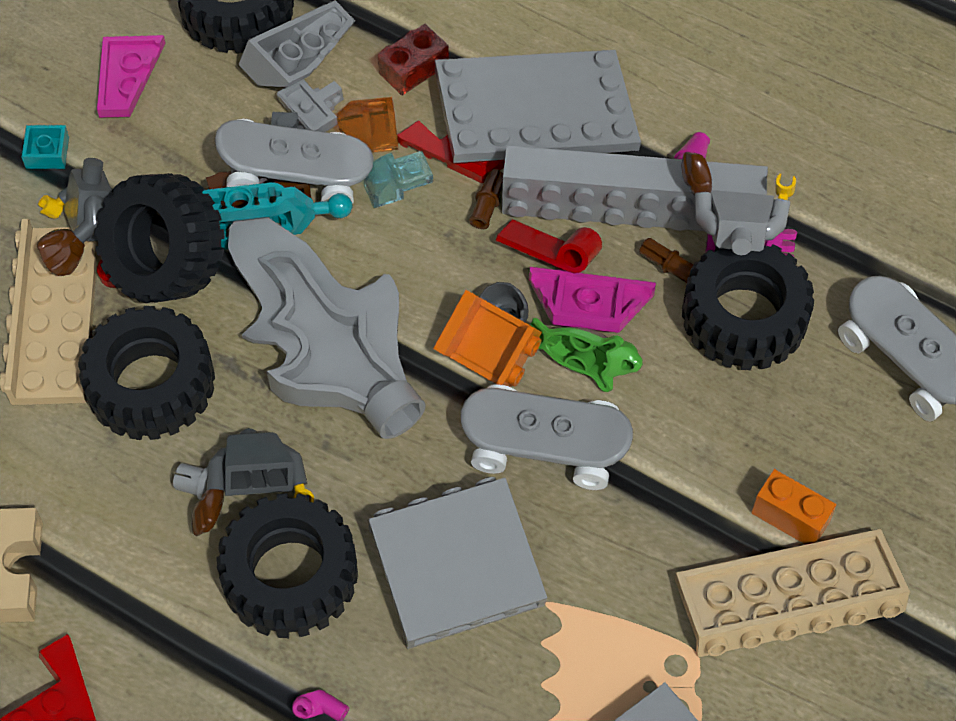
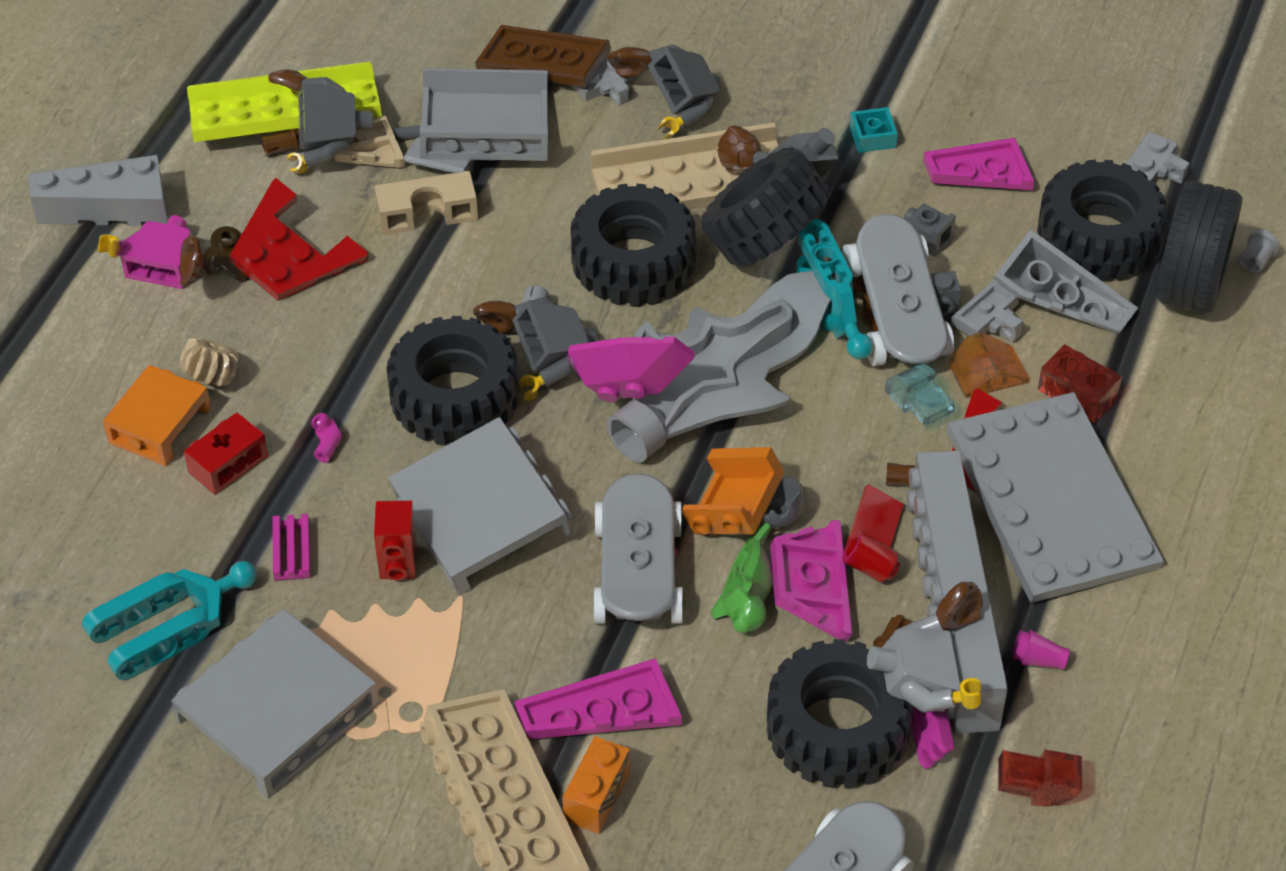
camera: 80 degrees right, 10 degrees down
none -> red brick [374,500,417,581]
none -> dark pink wing [514,658,682,739]
none -> dark pink wedge [567,337,695,402]
none -> dark grey brick [904,203,956,256]
none -> clear red brick [998,749,1083,807]

